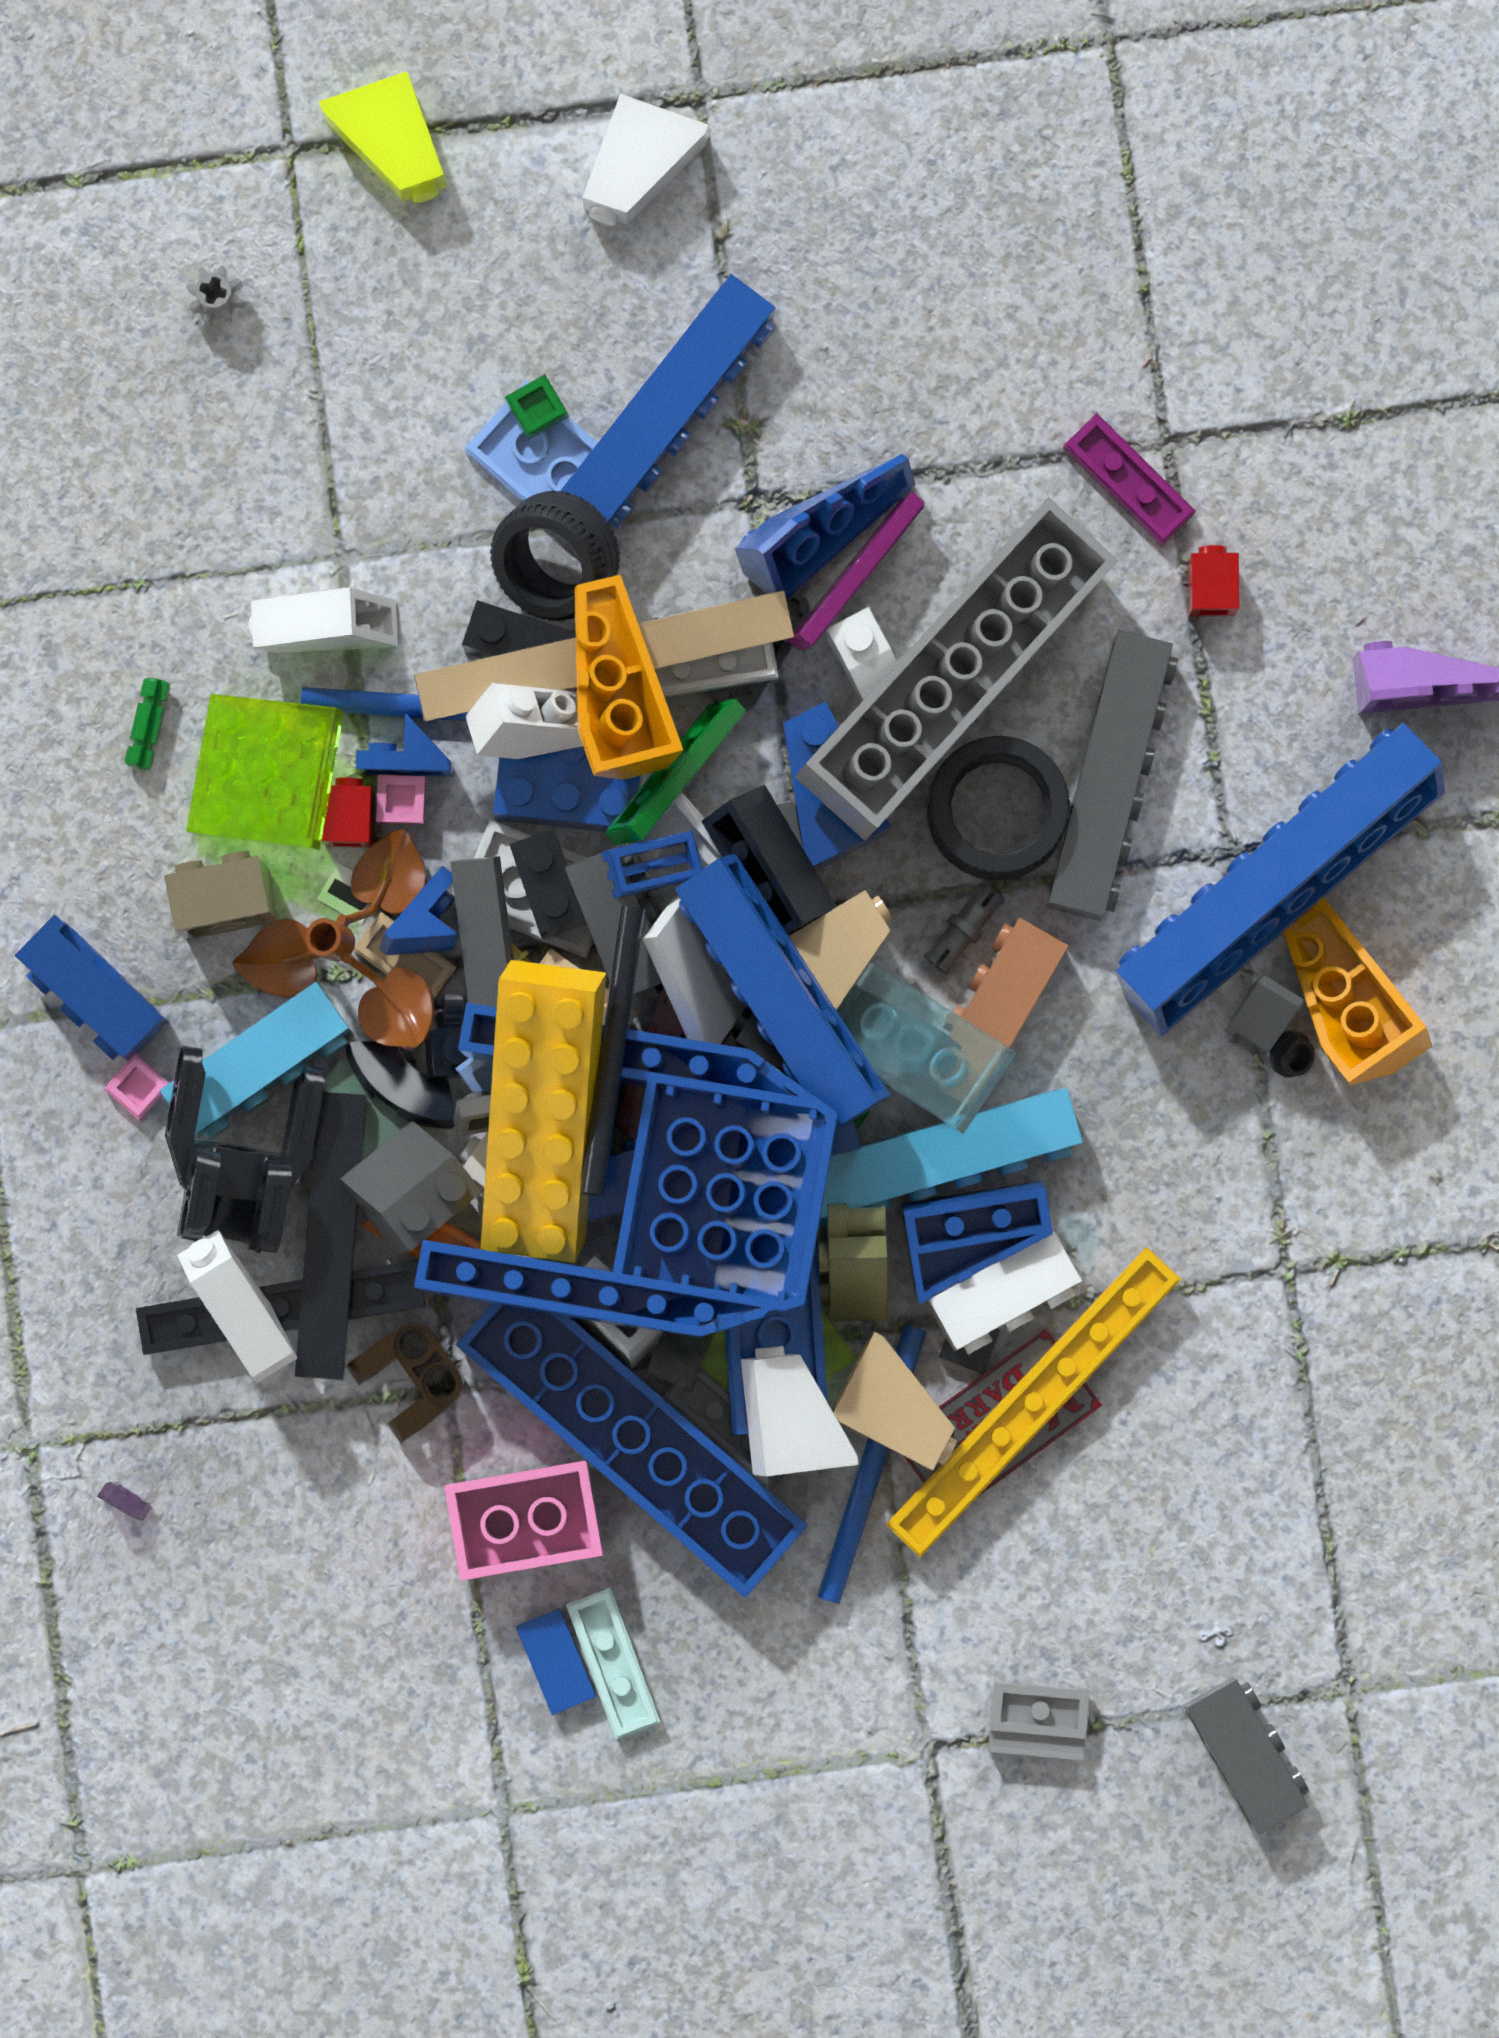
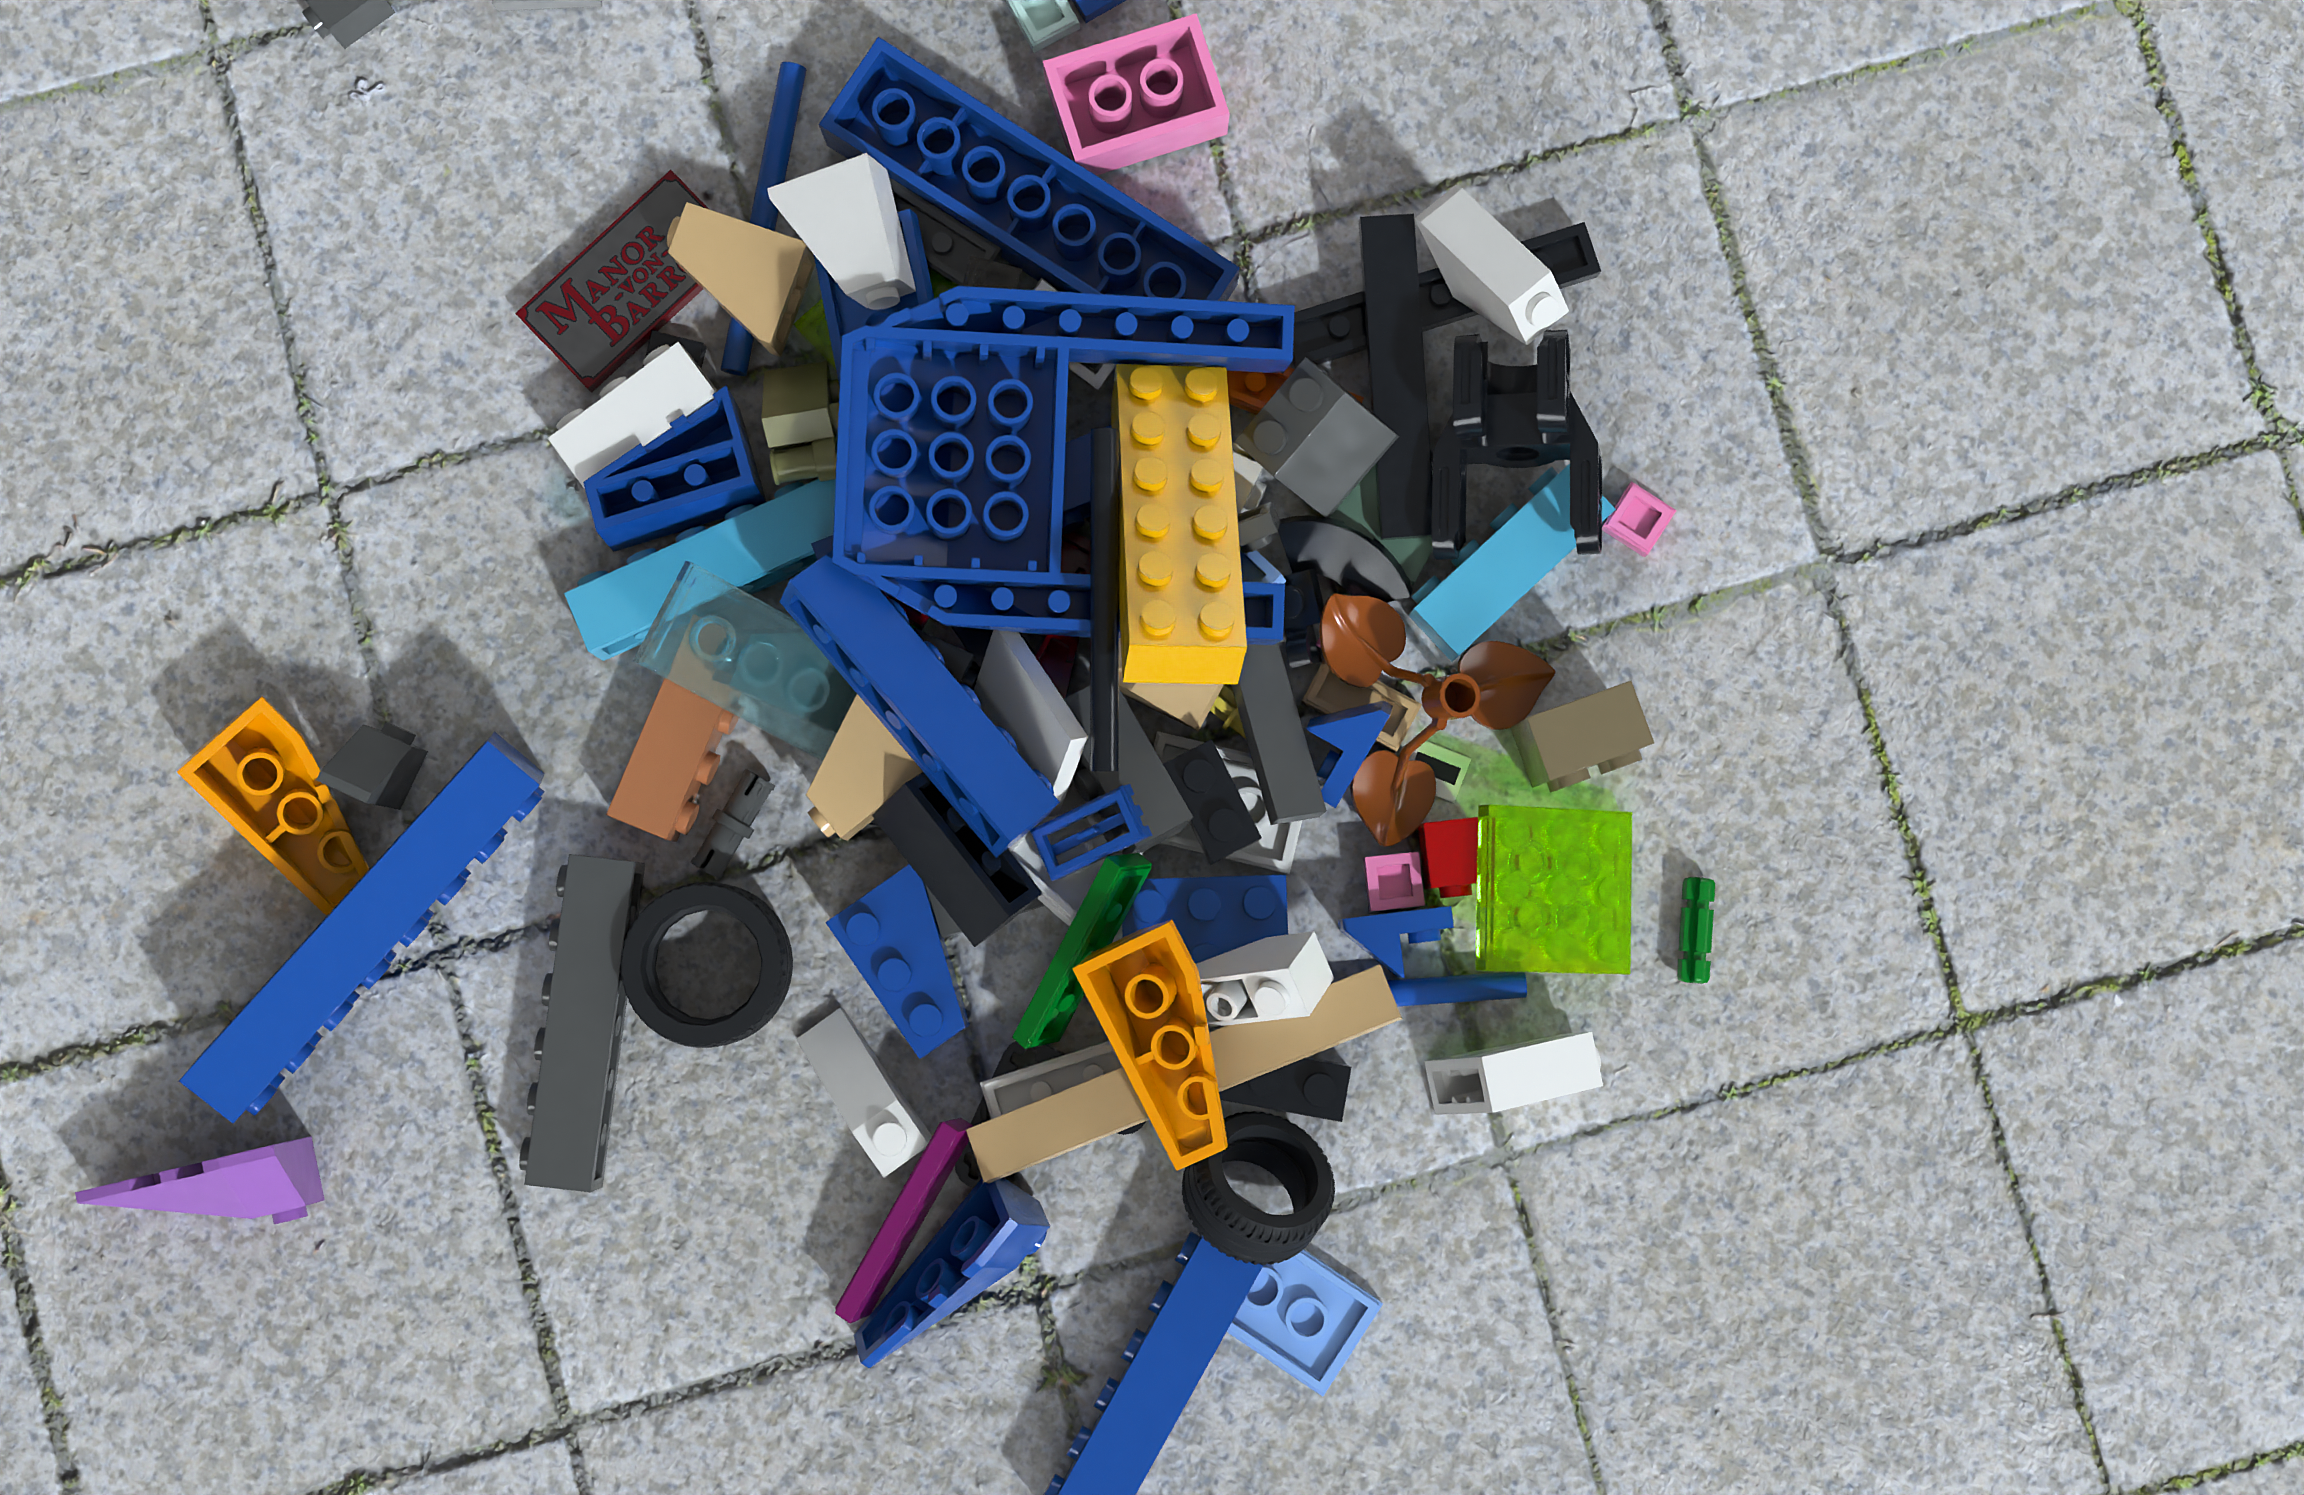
camera: 170 degrees right, 0 degrees up
blue wedge [14,914,169,1061] -> none
clear purple tile [97,1481,152,1521] -> none
light grey gear [186,266,245,326] -> none
dark brown piece [345,1324,465,1444] -> none
green tile [505,374,569,440] -> none
light grey brick [795,497,1119,841] -> none
yellow tile [885,1247,1181,1558] -> none
magenta tile [1063,413,1196,546] -> none
red brick [1187,545,1240,617] -> none
black plate [1269,1030,1315,1078] -> none

